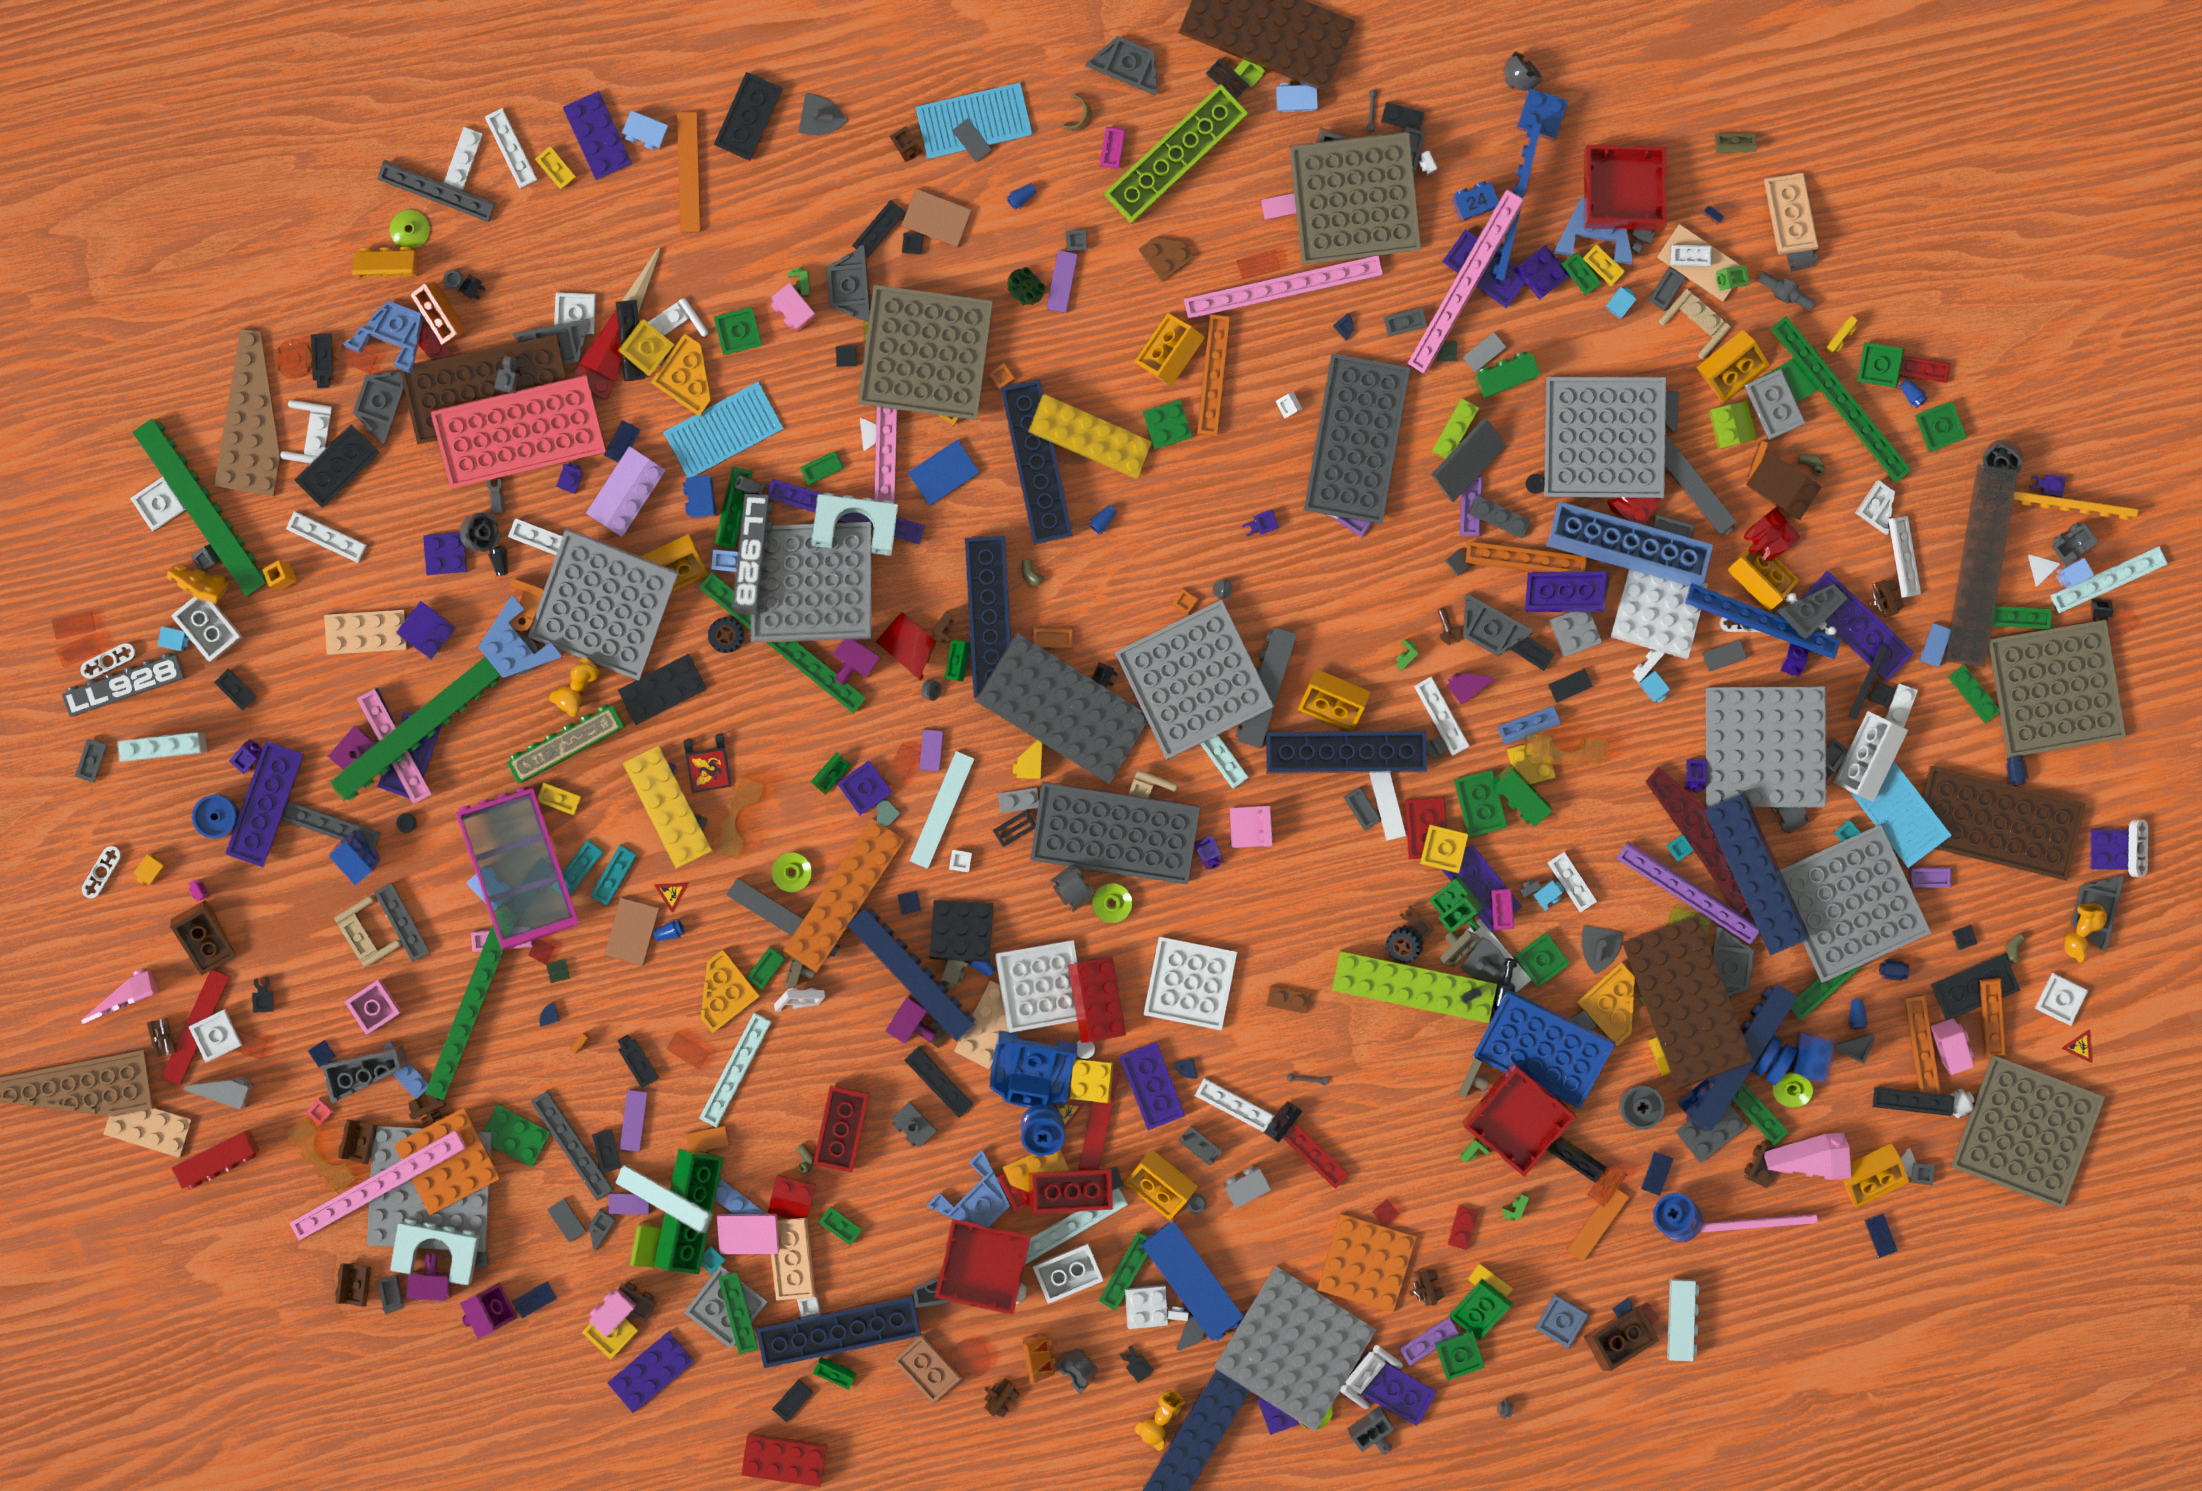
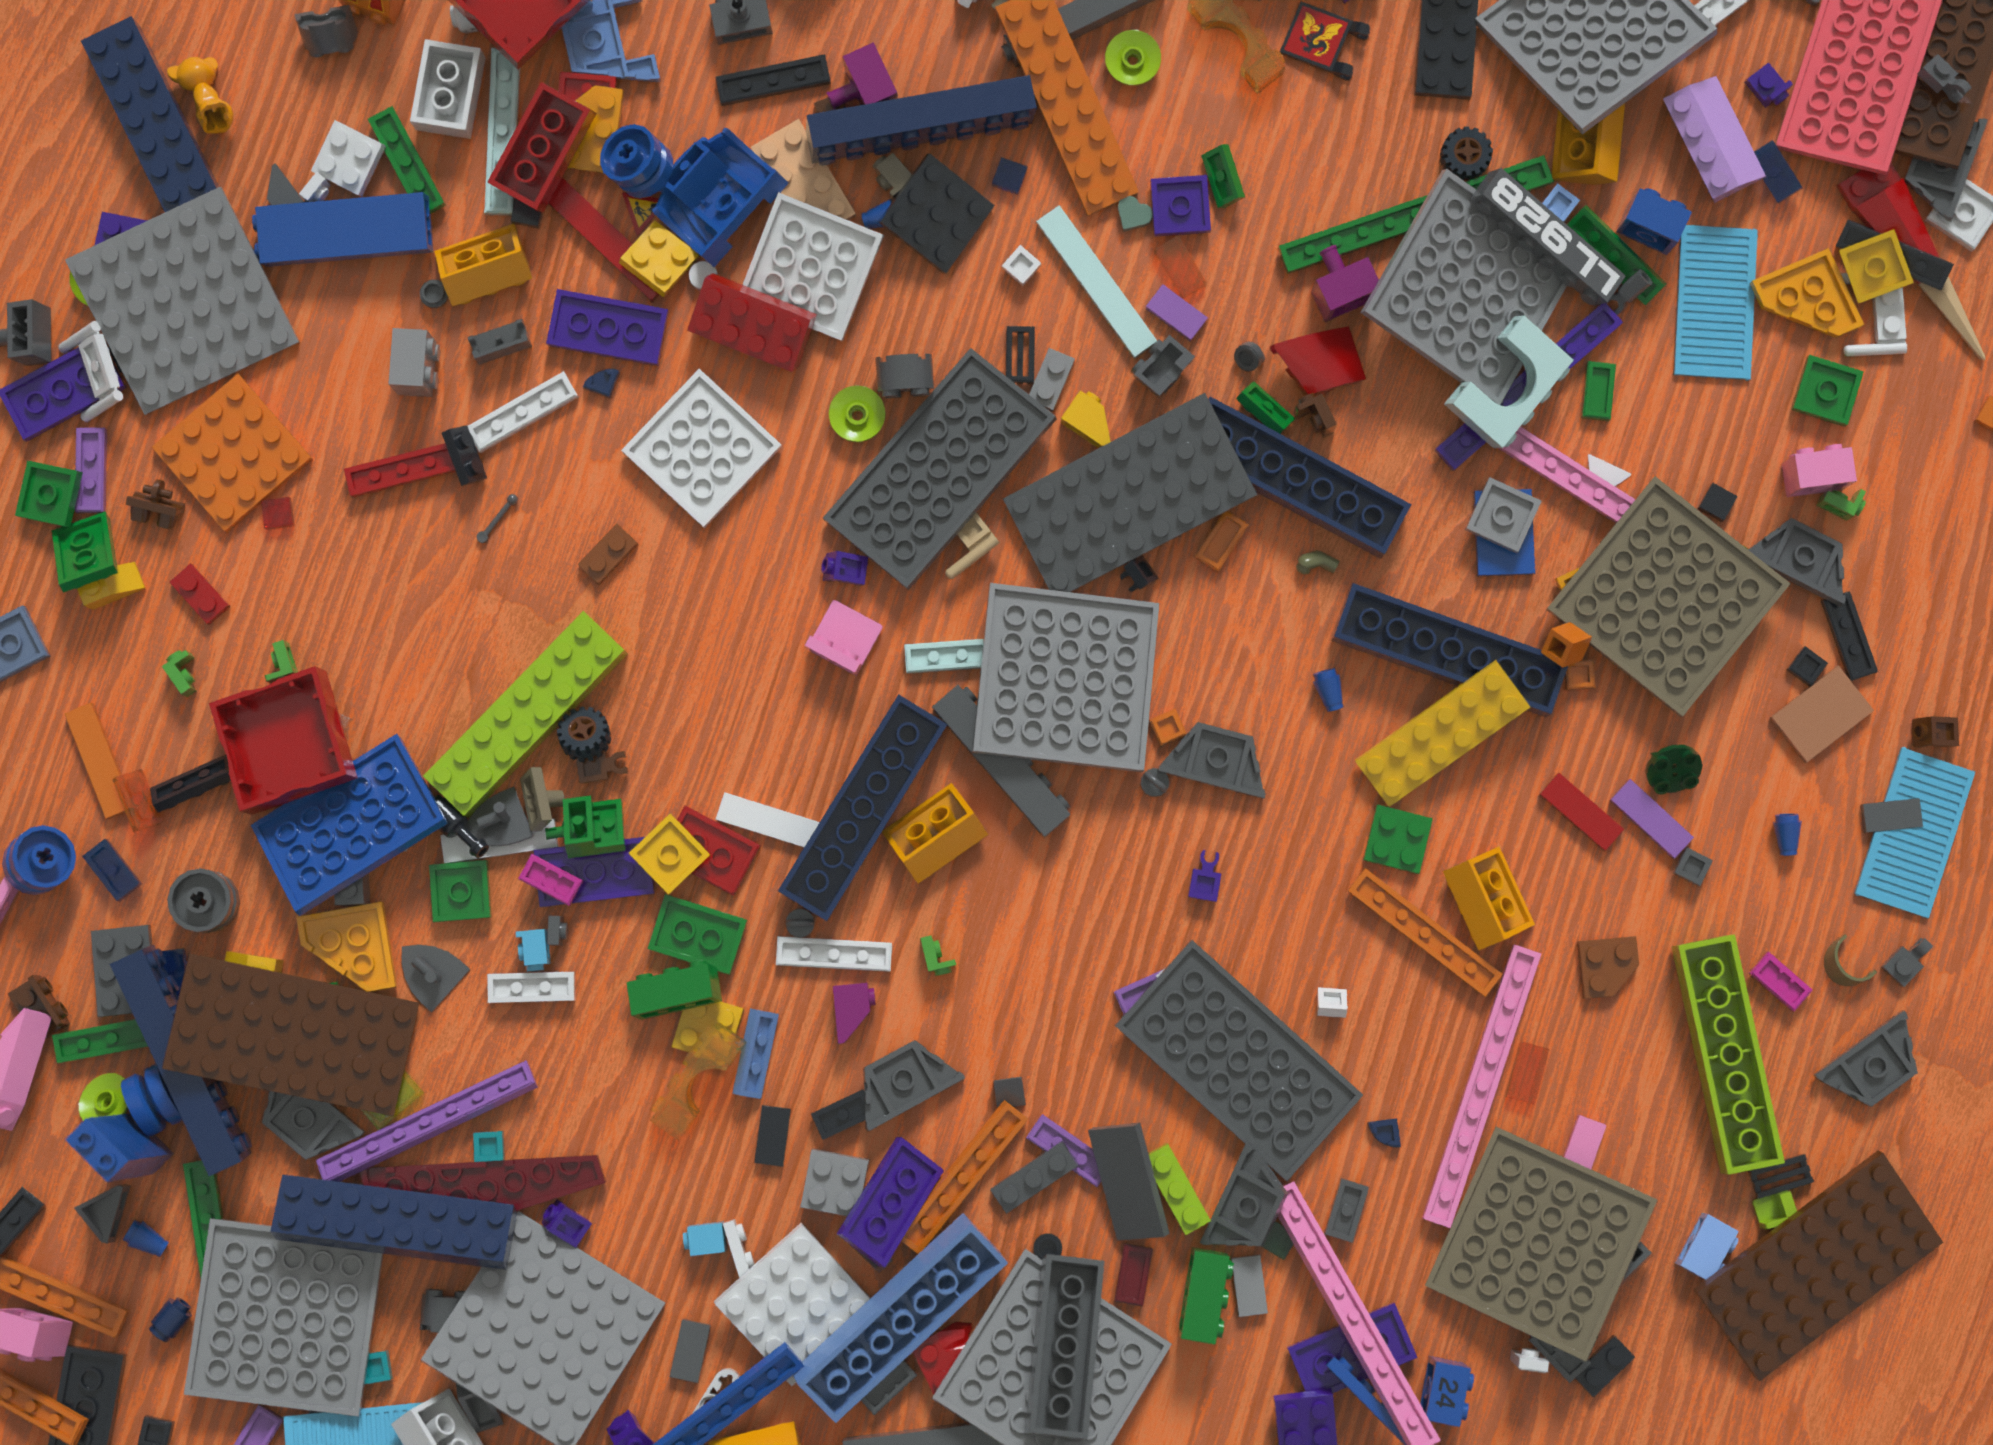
camera: 120 degrees right, 5 degrees down
black plate [1120,1346,1154,1383] -> none
dark grey tile [1343,787,1381,831] -> none
dark grey hinge [1367,90,1377,132] -> none
reddish brown bar [1438,607,1461,645] -> none
dark tan tile [1458,1058,1490,1098] -> none
black tile [1460,987,1482,1004] -> none
none -> dark grey brick [1025,1254,1105,1441]
none -> dark red tile [1114,1243,1153,1306]
none -> dark grey cylinder [1131,335,1195,398]
none -> dark grey wing [1157,722,1266,799]
none -> dark grey wing [1200,1142,1288,1246]
none -> light grey plate [1465,477,1541,554]
none -> red tile [1539,773,1624,851]
none -> orange brick [1541,622,1592,667]
none -> dark grey plate [1881,938,1933,987]

